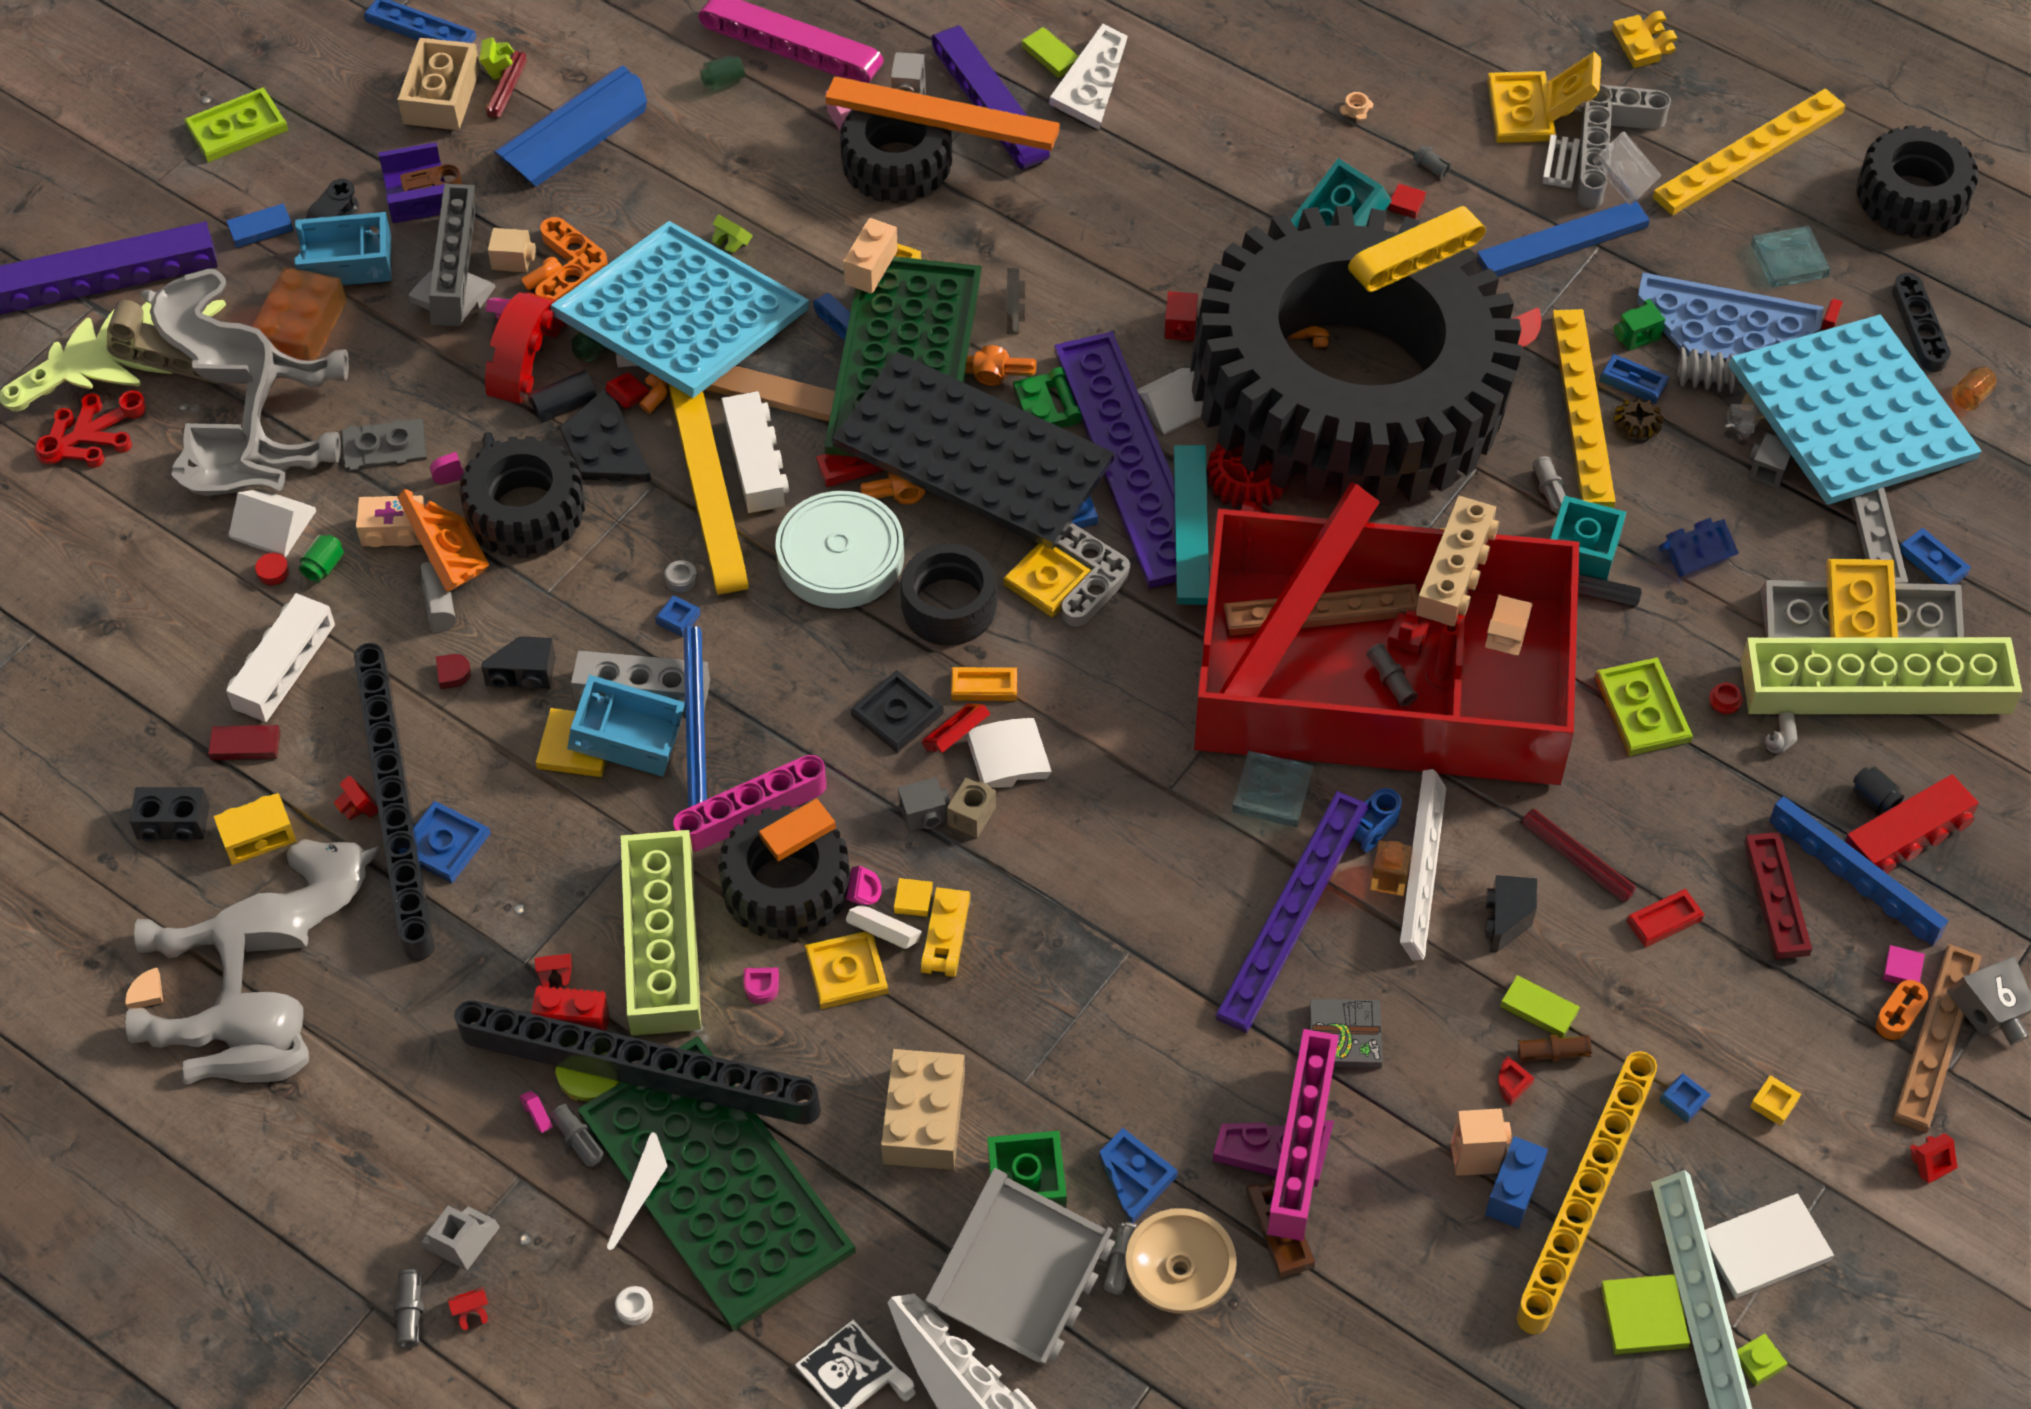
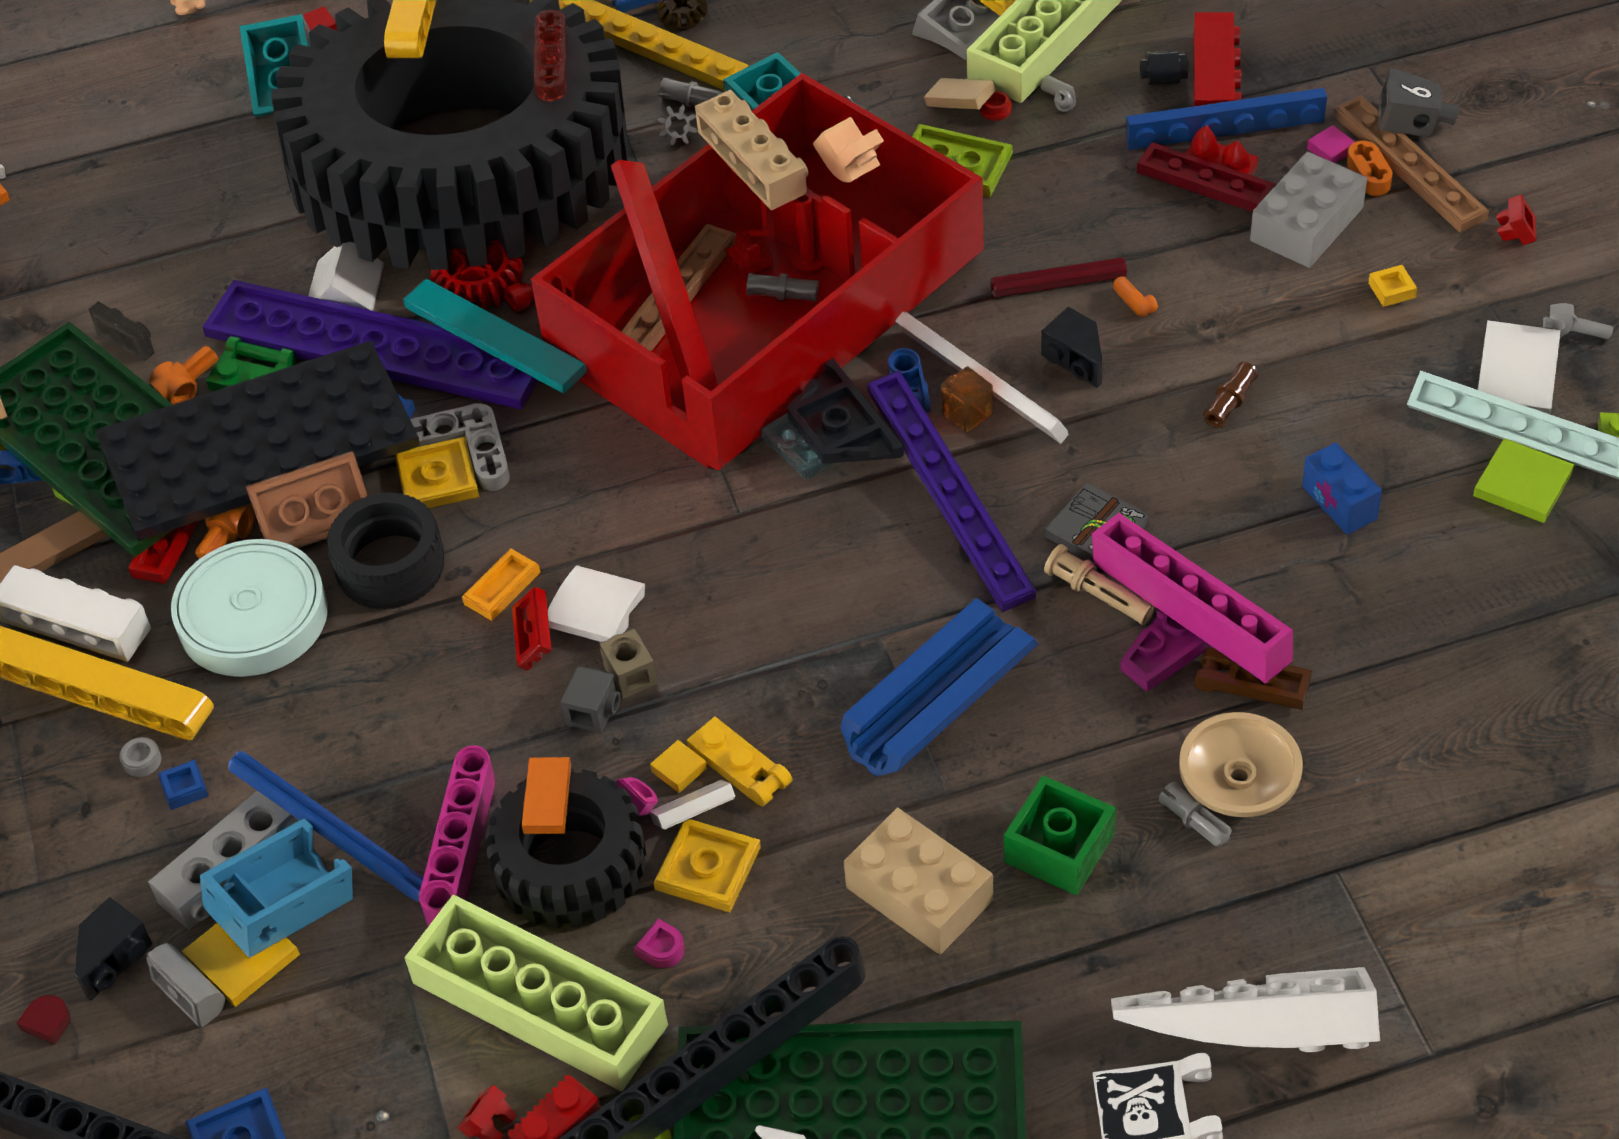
camera: 50 degrees left, 5 degrees down
black tile [850,670,944,753] -> none
light grey panel [925,1168,1115,1366] -> none
blue wing [1099,1128,1178,1223] -> none
red brick [1164,291,1198,341] -> none
light nougat brick [1451,1109,1511,1176] -> none
red tile [1498,1056,1535,1106] -> none
lime tile [1500,975,1580,1038] -> none
yellow beam [1516,1051,1657,1334] -> none
red tile [1626,888,1705,948] -> none
clear blue bracket [1658,518,1739,577] -> none
blue tile [1659,1073,1711,1123] -> none
none -> light grey brick [146,943,225,1028]
none -> nougat tile [246,451,368,548]
none -> clear red beam [534,10,567,101]
none -> light grey gear [657,104,698,145]
none -> black wing [786,358,904,464]
none -> blue piece [840,598,1038,777]
none -> tan tile [924,78,996,109]
none -> tan pin [1044,544,1156,625]
none -> orange arm [1112,276,1158,317]
none -> red tile [1185,125,1258,175]
none -> light grey brick [1250,151,1367,268]
none -> light grey bar [1543,303,1613,340]

